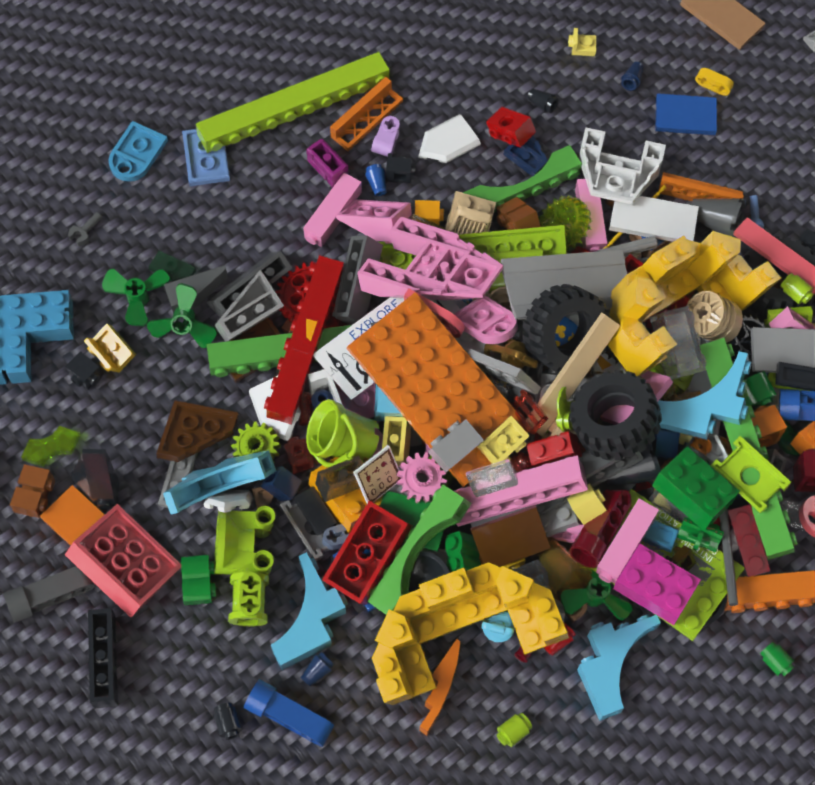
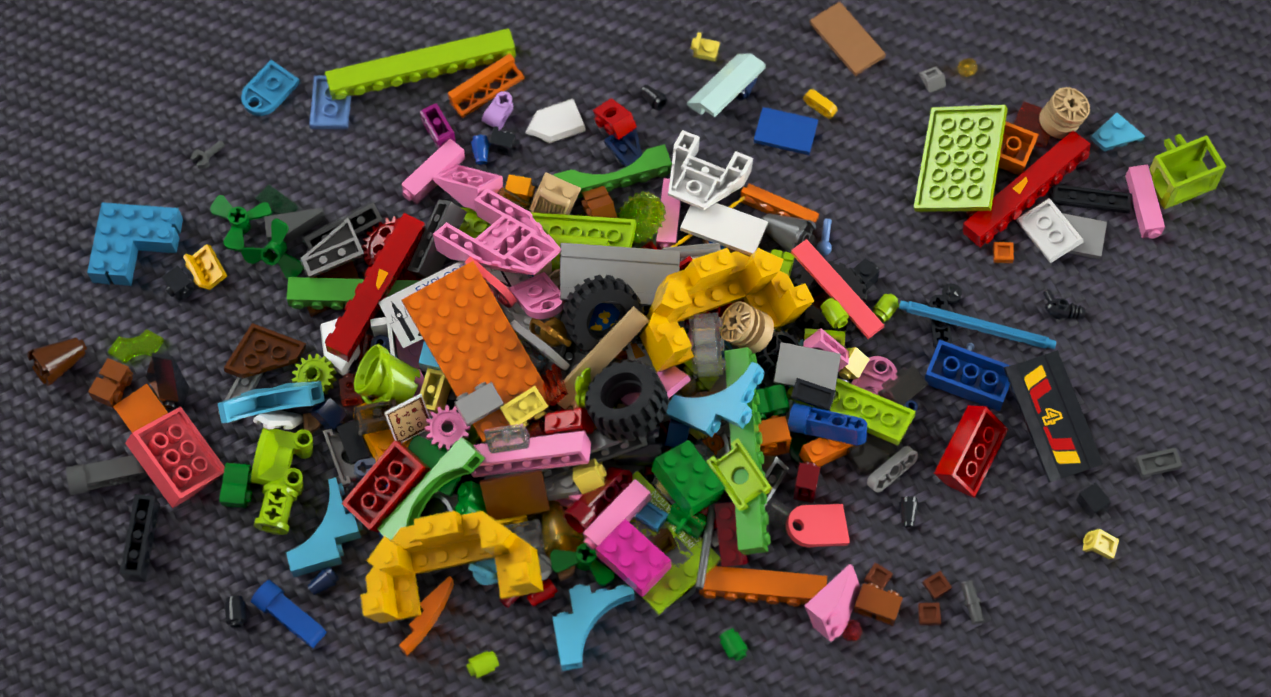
camera: 15 degrees right, 0 degrees up
none -> light aqua slope [687,53,766,117]

